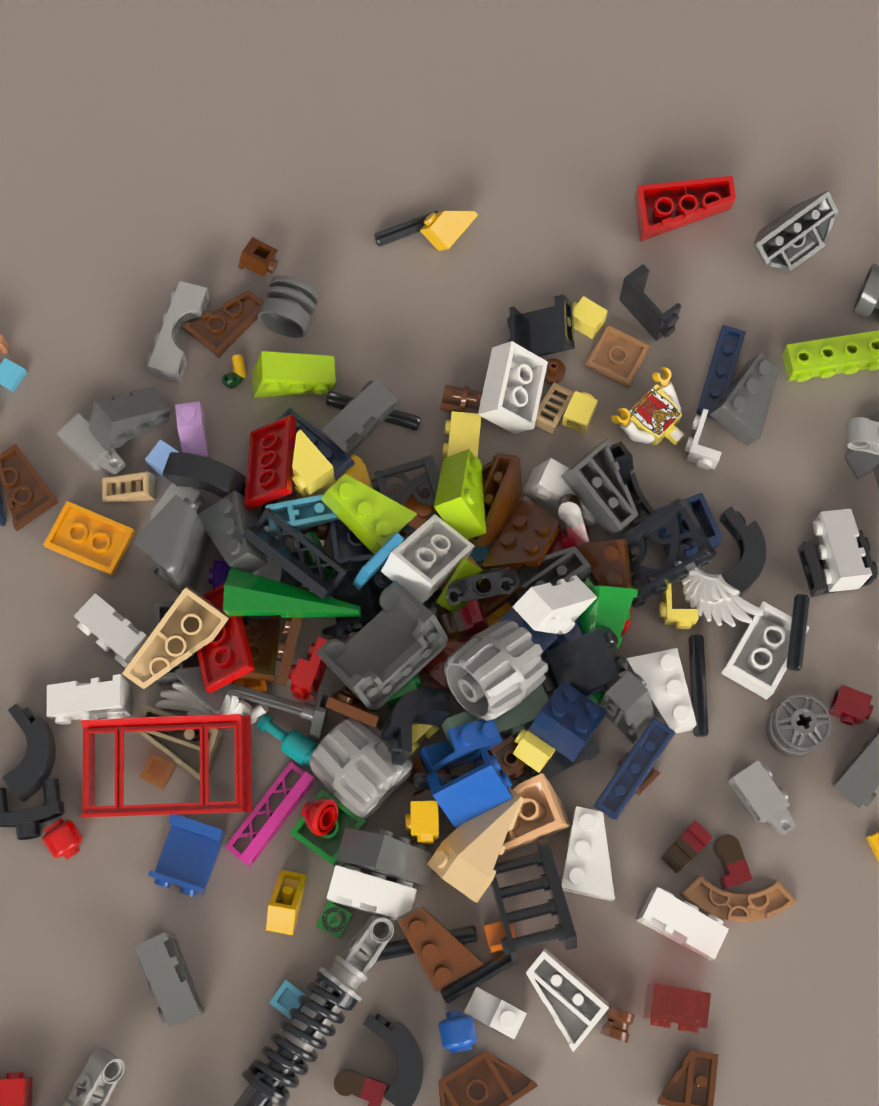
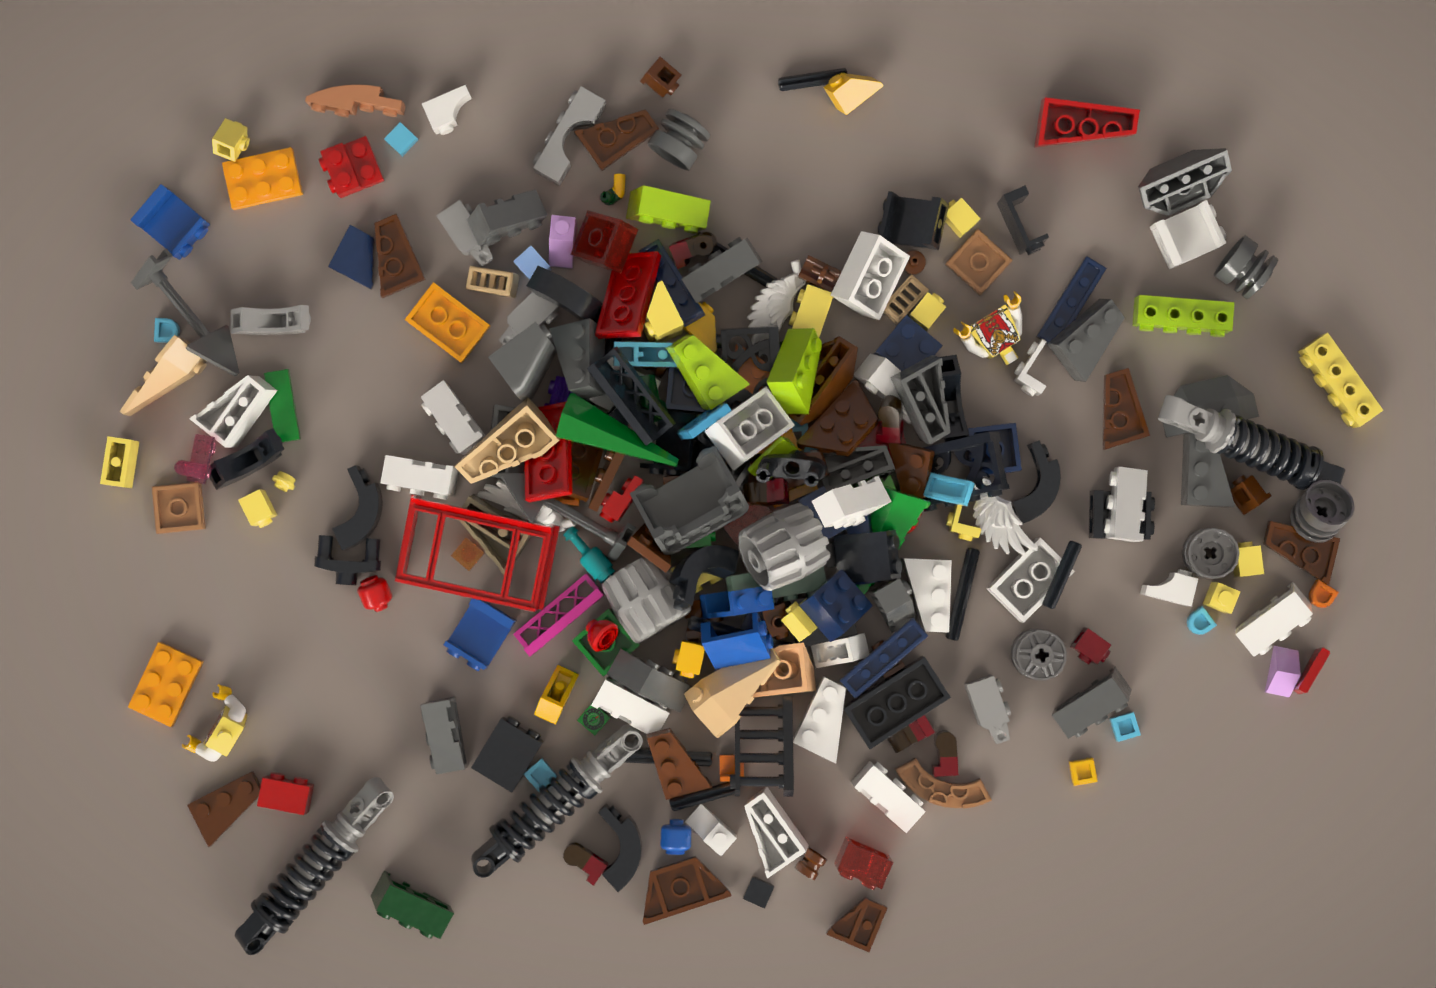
camera: 10 degrees right, 15 degrees up
none -> white arch [422,85,472,135]
none -> black brick [471,716,544,793]
none -> clear red brick [570,210,639,274]
none -> leg [669,232,717,269]
none -> black tile [743,876,774,909]
none -> white animal [747,260,806,356]
none -> white arch [811,633,869,668]
none -> black brick [843,656,951,749]
none -> dark blue brick [874,315,943,371]
none -> medium azure tile [923,473,975,506]
none -> reddish brown wing [1103,368,1150,450]
none -> white panel [1150,200,1226,270]

